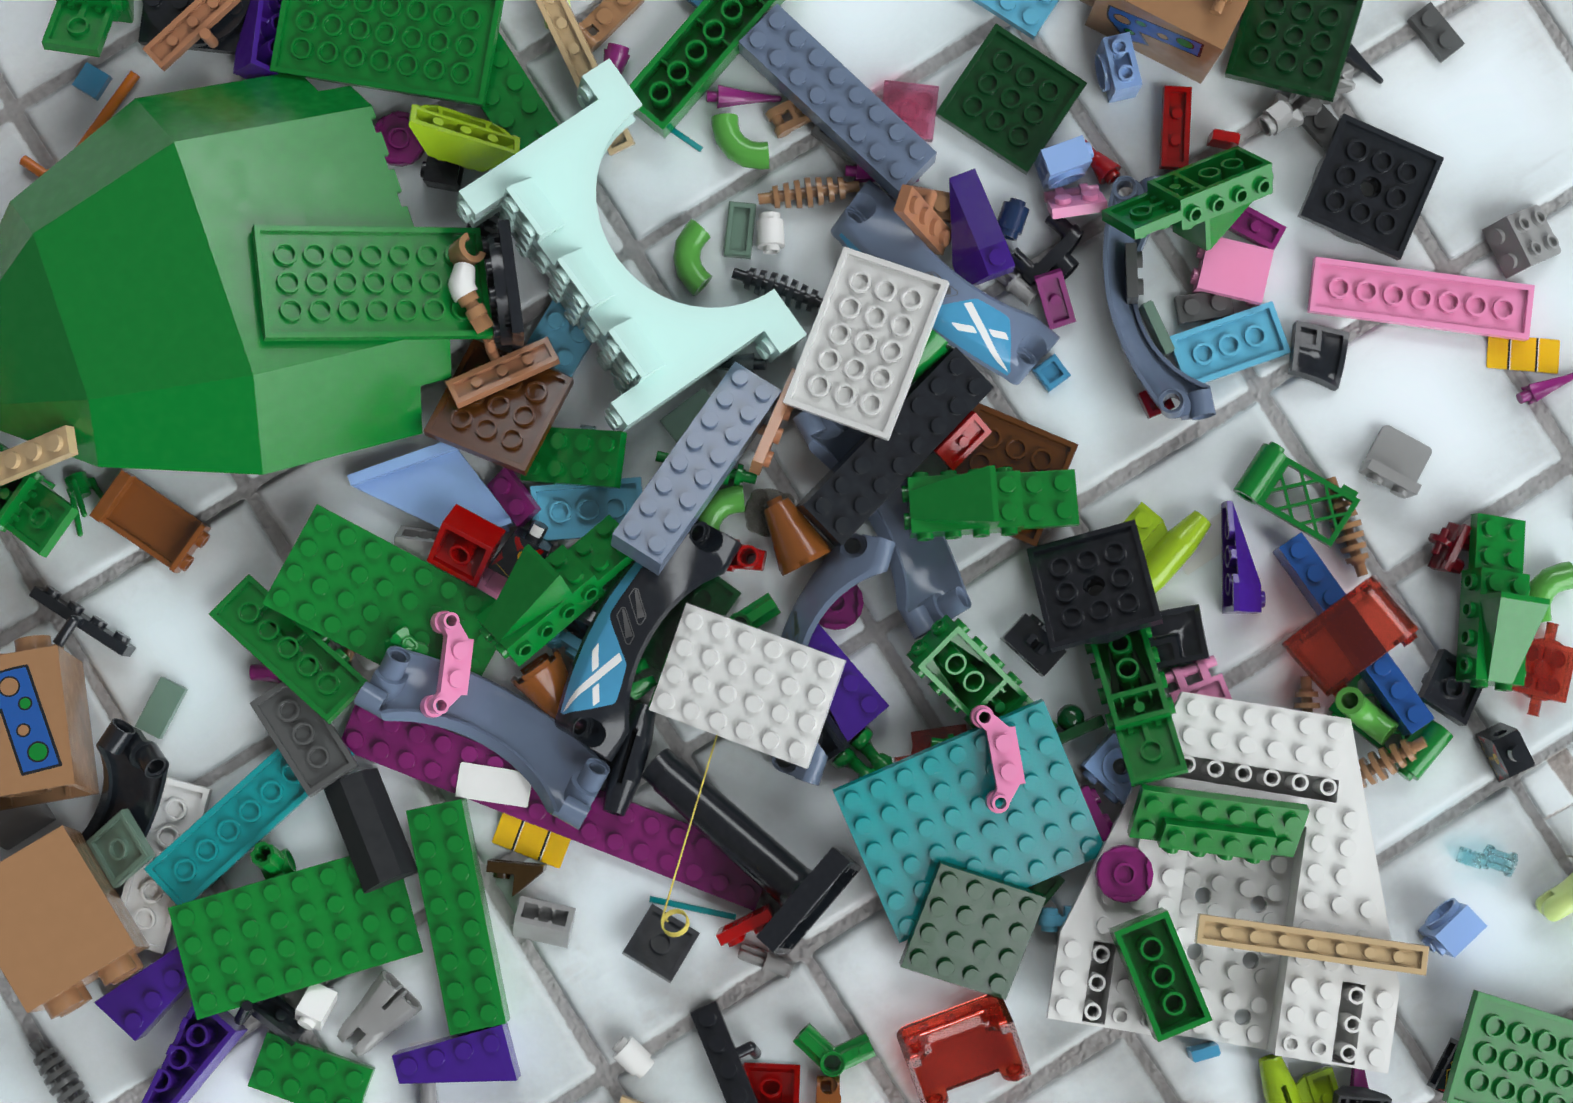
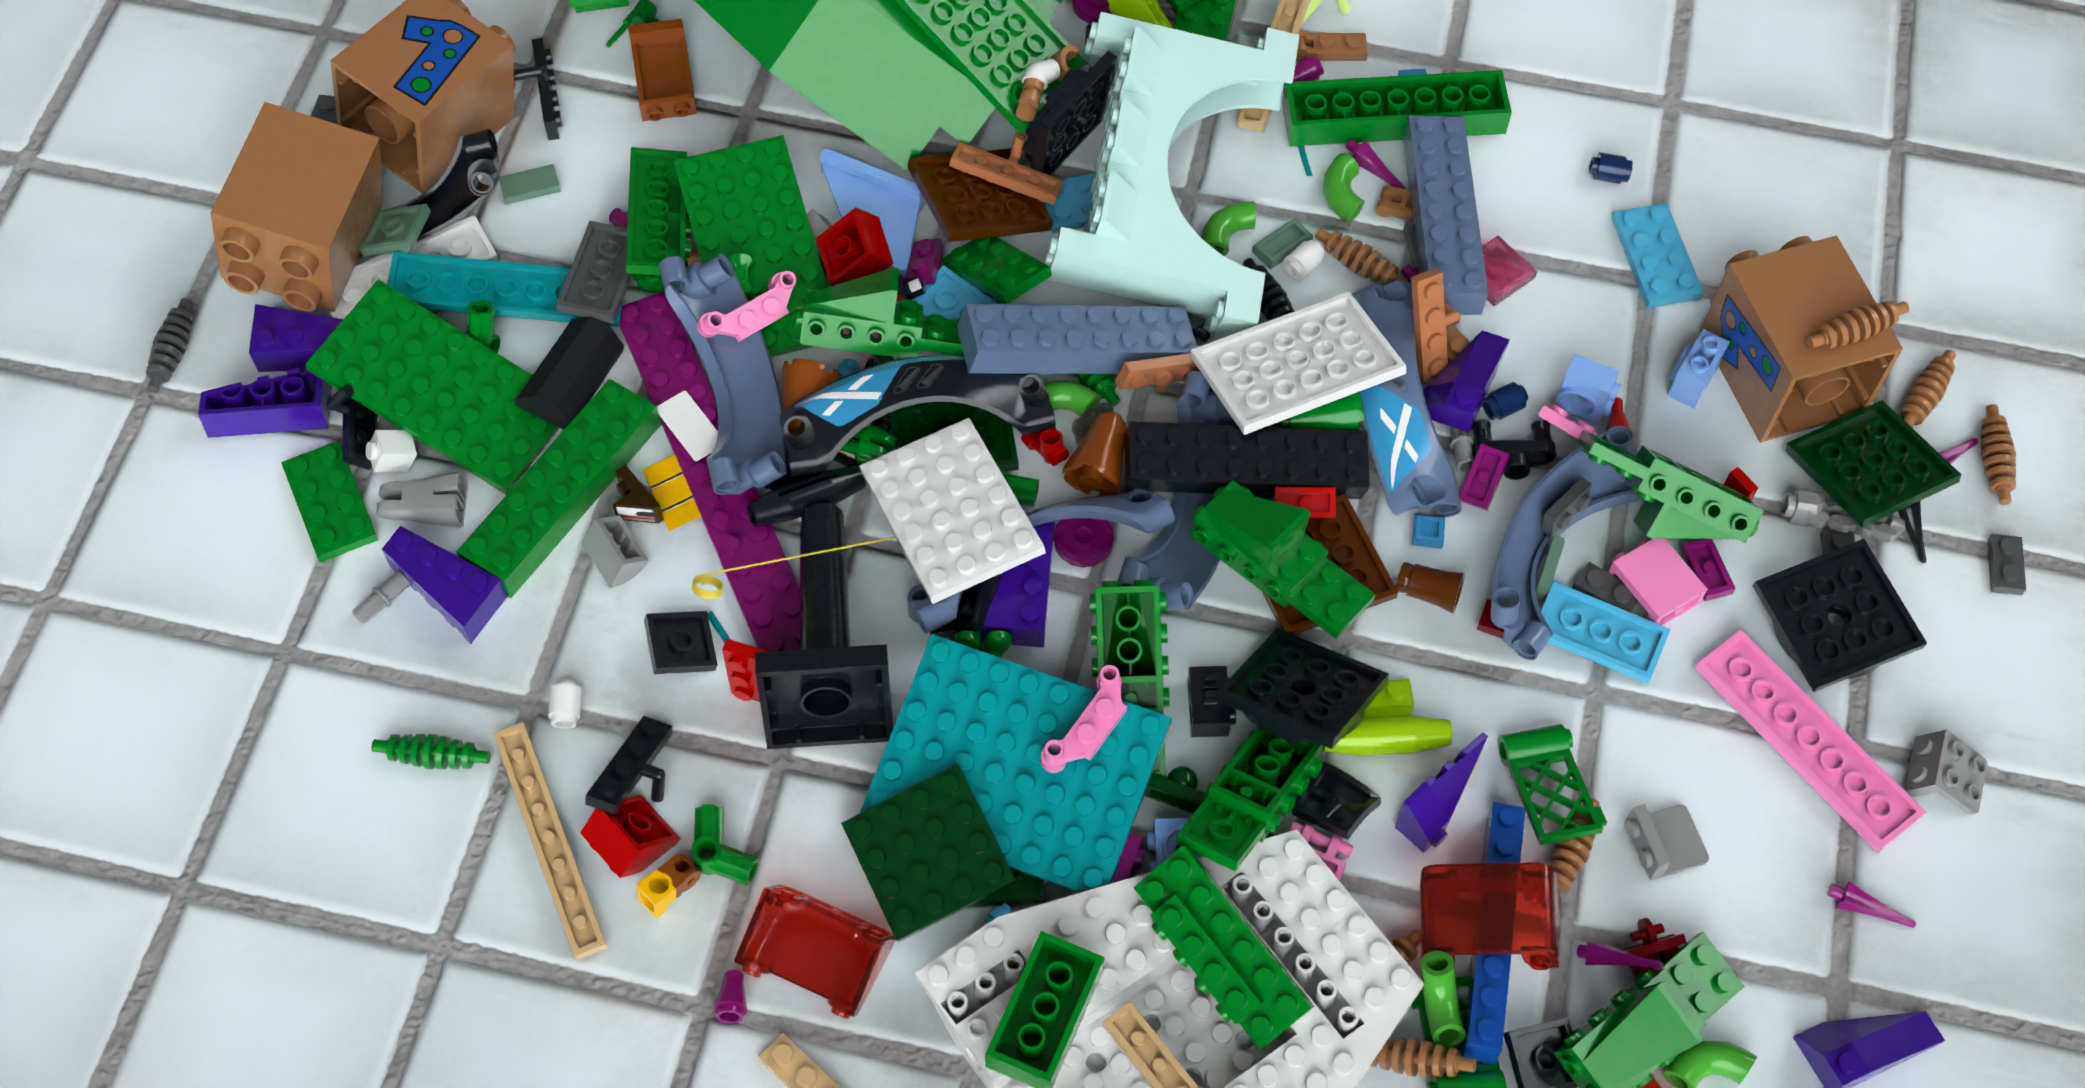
camera: 45 degrees right, 25 degrees down
light grey axle [738,943,795,978] -> none
dark green plate [935,24,1087,175] -> none
magenta tile [1095,845,1154,903] -> none
red plate [1159,85,1192,170] -> none
black plate [1288,321,1349,391] -> none
yellow sticker [1486,336,1560,374] -> none
none -> reddish brown plant [1396,562,1465,614]
none -> magenta piece [1577,941,1663,969]

